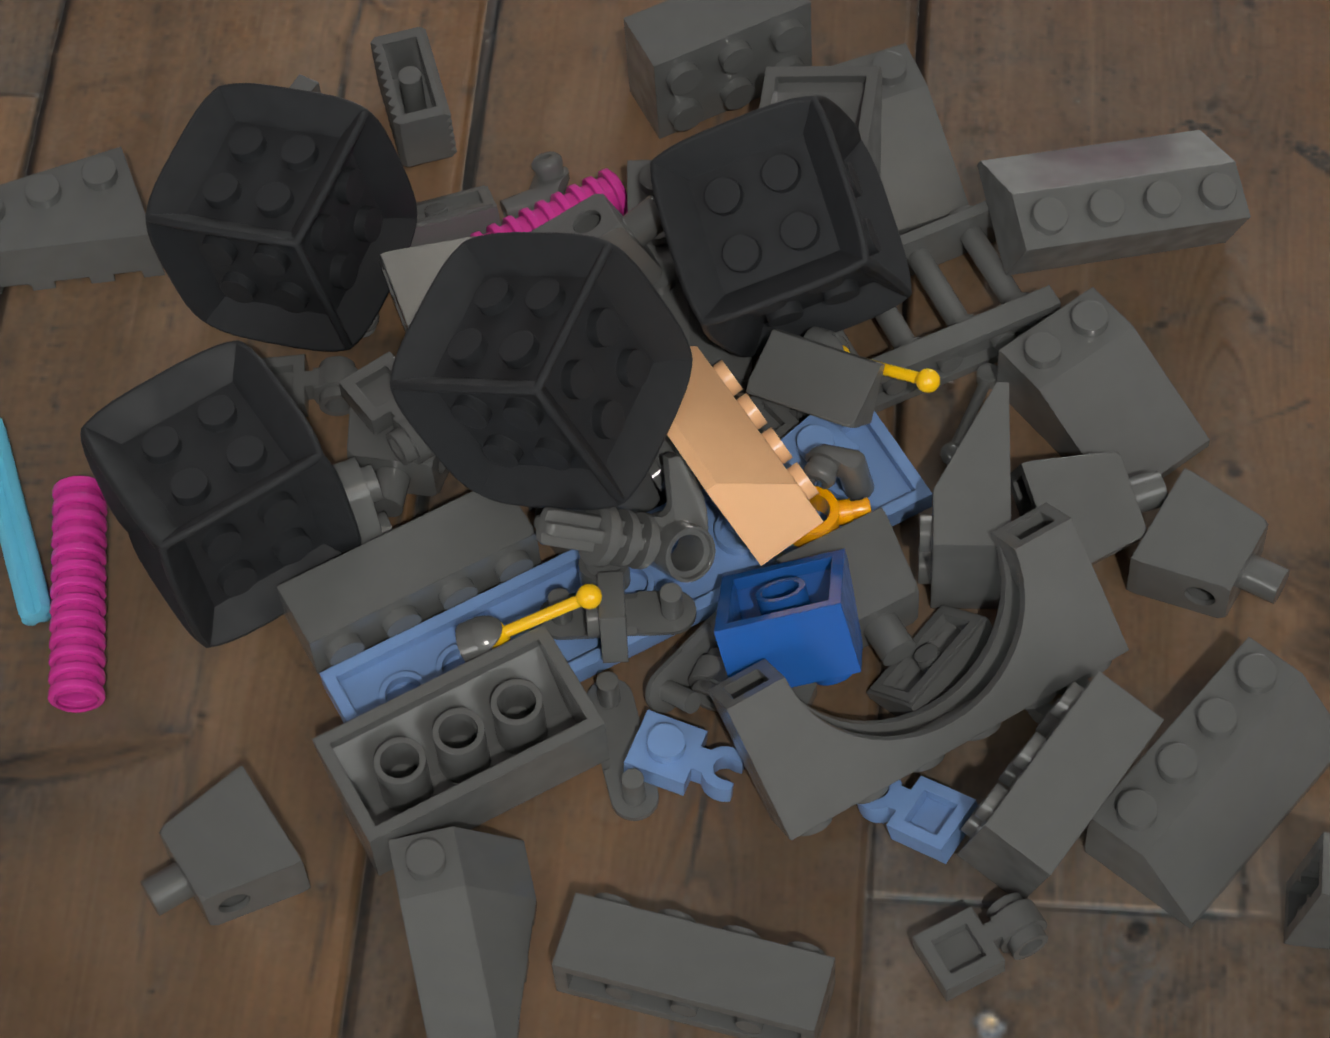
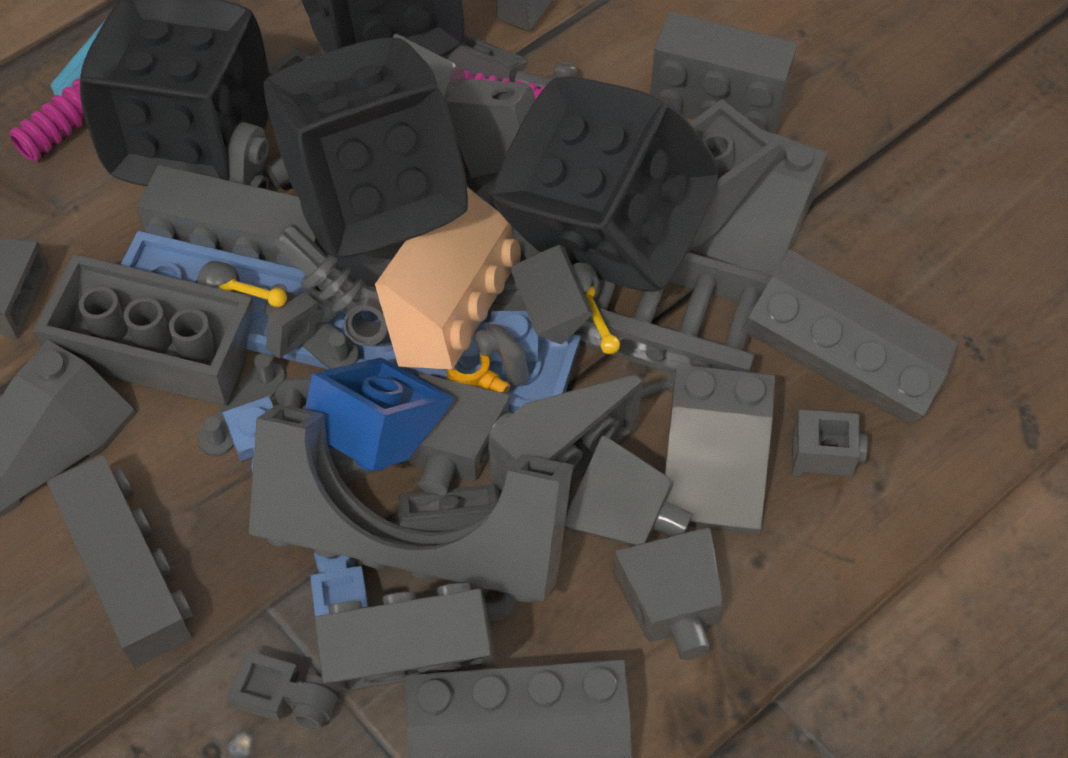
camera: 40 degrees right, 0 degrees up
none -> dark grey brick [792,409,867,477]

